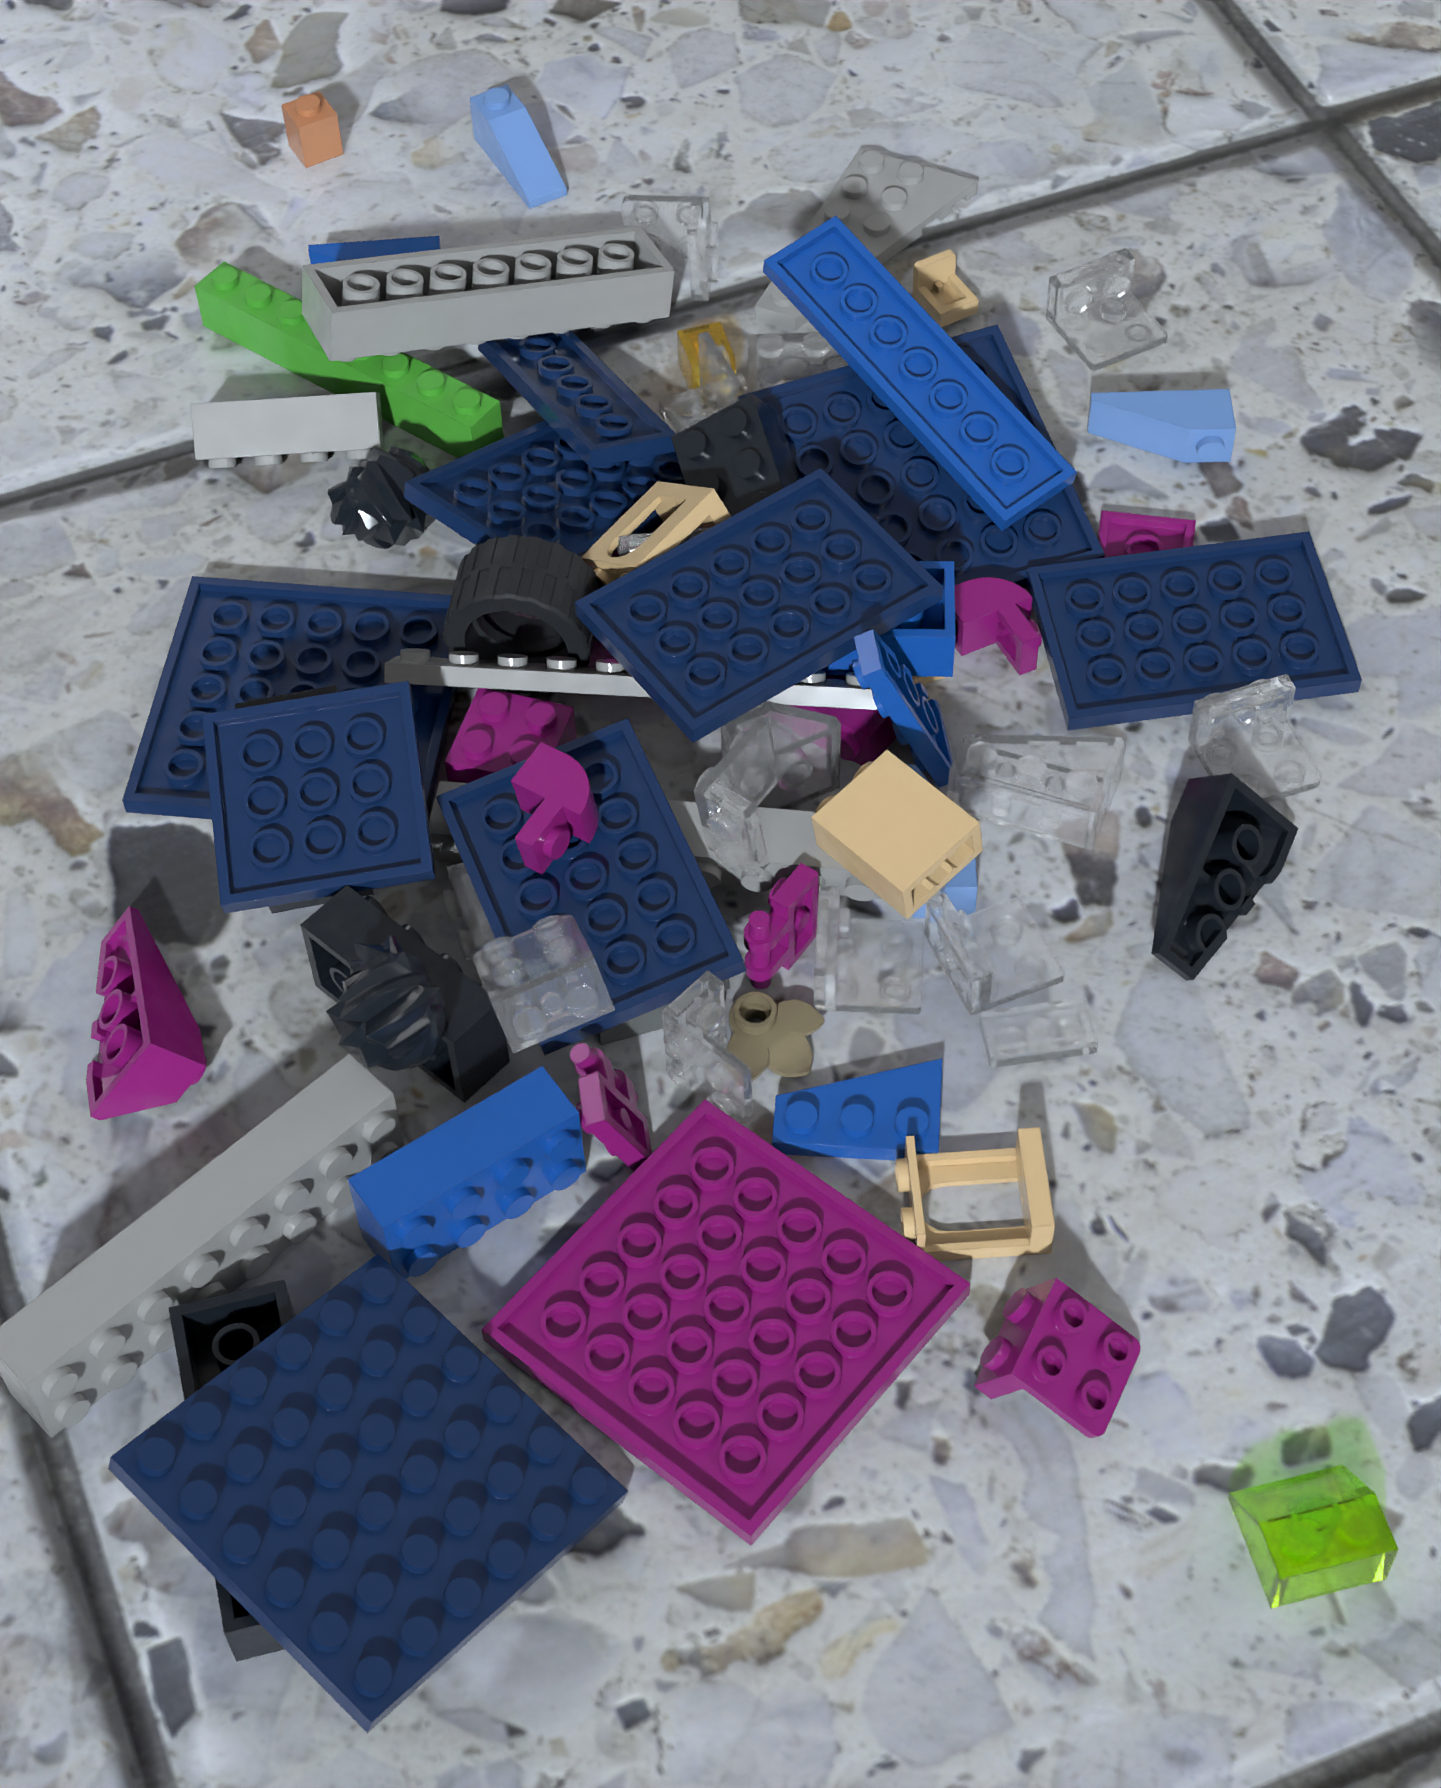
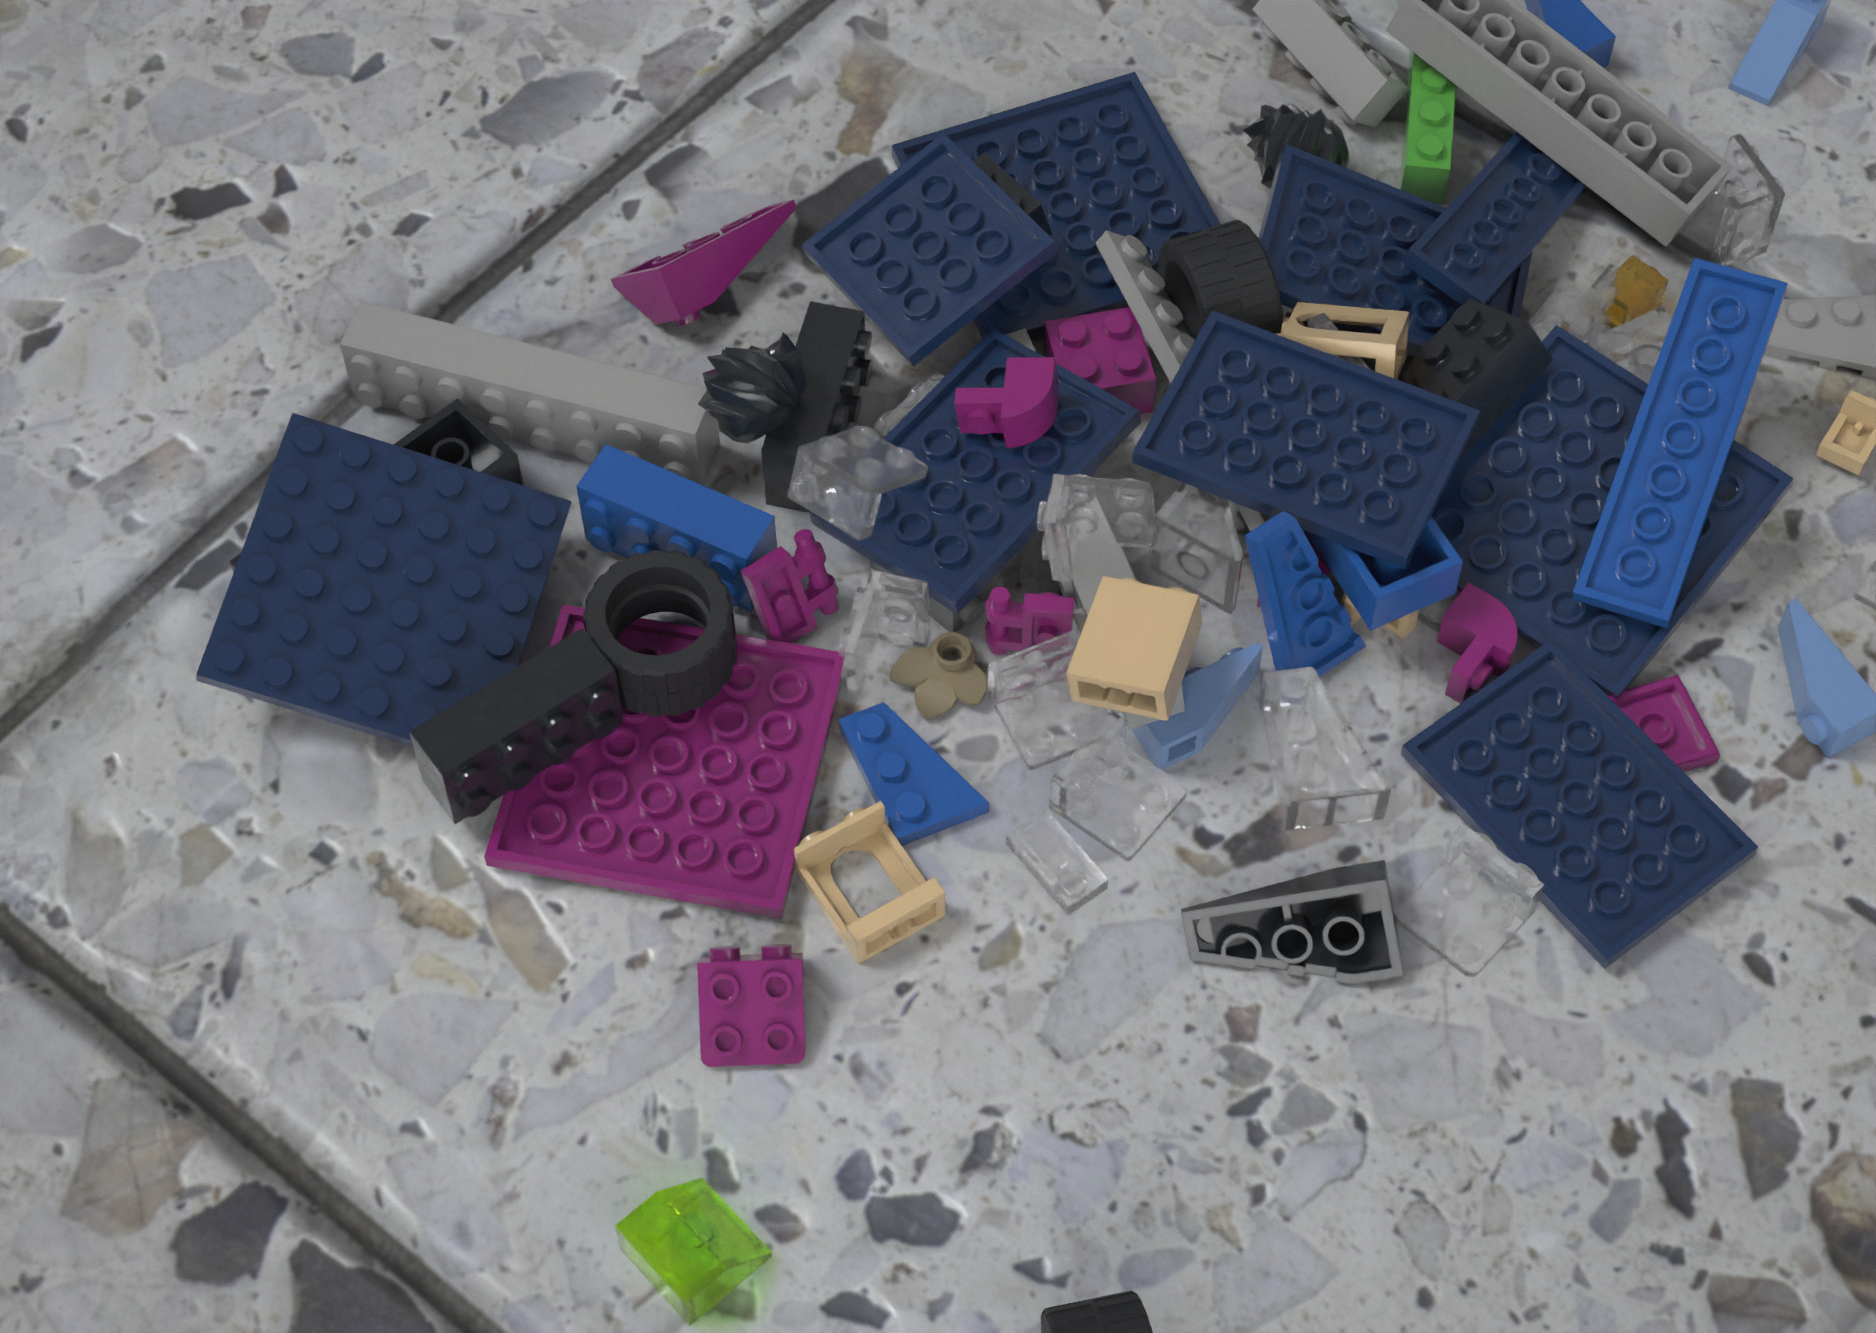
camera: 60 degrees right, 5 degrees up
none -> black brick [409,628,623,824]
none -> black tyre [583,550,737,717]

